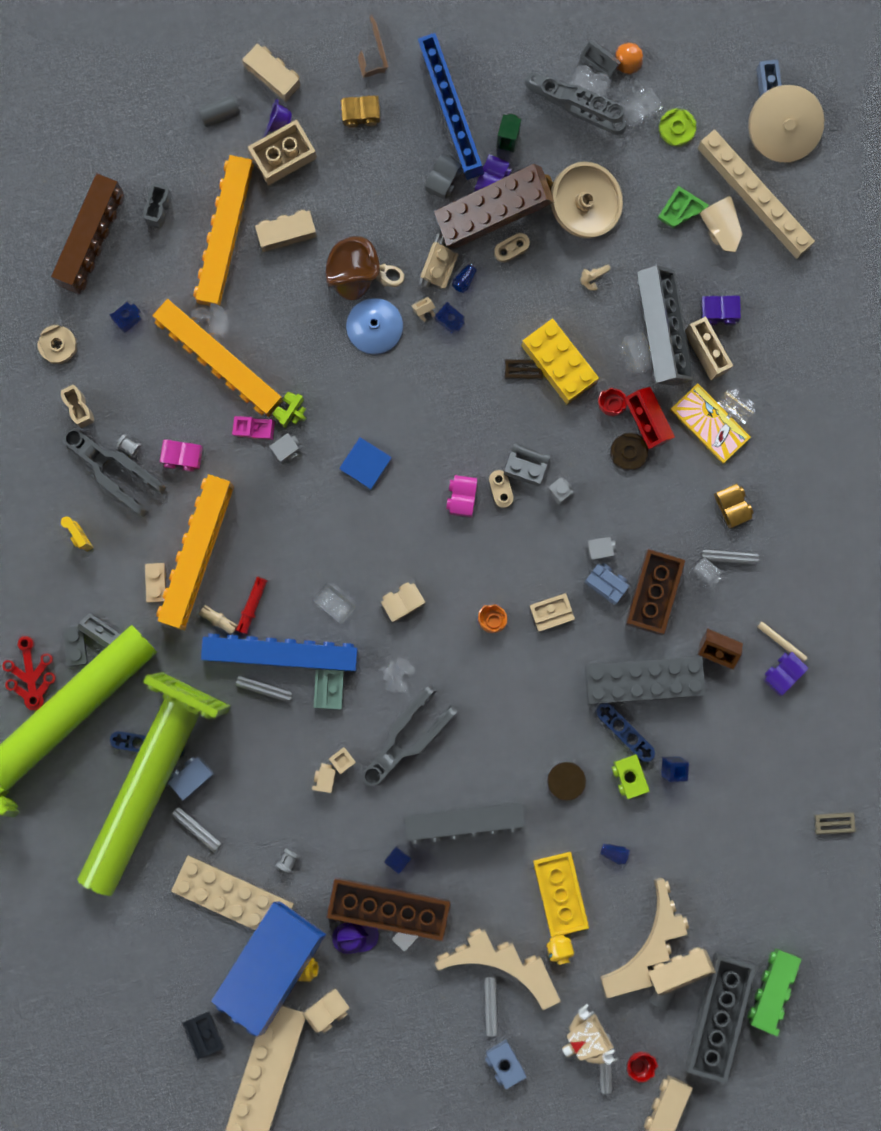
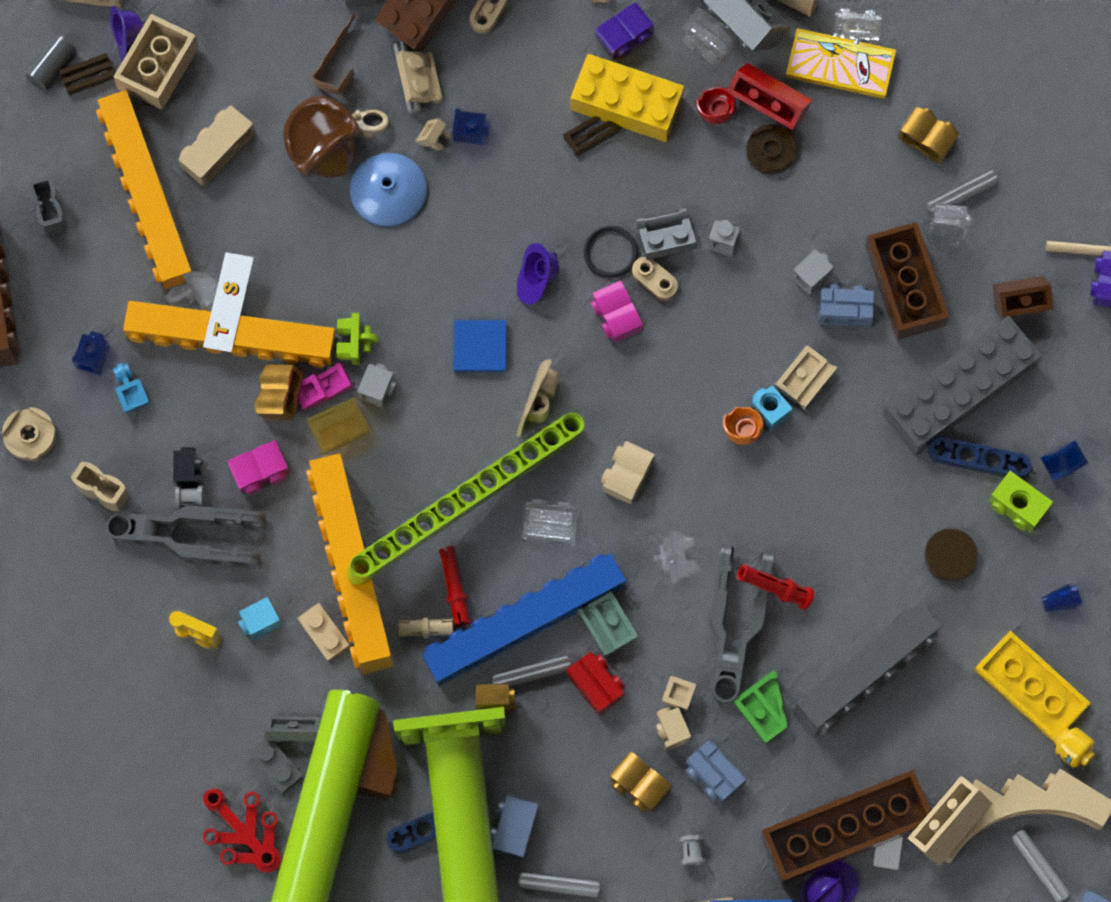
camera: 30 degrees left, 10 degrees down
clear blue brick [384,845,411,874] -> none
clear blue cone [452,264,477,293] -> none
none -> dark brown tile [59,53,115,95]
none -> dark azure plate [113,363,150,414]
none -> black brick [173,447,203,488]
none -> white sticker [203,252,254,352]
none -> medium azure brick [238,597,282,641]
none -> pearl gold brick [254,364,302,421]
none -> clear yellow plate [306,397,371,455]
none -> medium nougat piece [312,13,355,95]
none -> lime beam [346,413,584,585]
none -> reddish brown slope [357,710,400,801]
none -> pearl gold brick [476,684,515,716]
none -> tan panel [516,360,561,437]
none -> dark purple piece [517,243,559,305]
none -> red brick [566,651,625,716]
none -> black tyre [584,226,638,278]
none -> dark purple brick [595,2,654,60]
none -> pearl gold brick [609,751,672,814]
none -> sand blue brick [685,739,747,804]
none -> bright green wing [733,670,787,745]
none -> red pin [737,564,814,610]
none -> medium azure brick [751,385,792,432]
none -> tan brick [907,776,993,866]

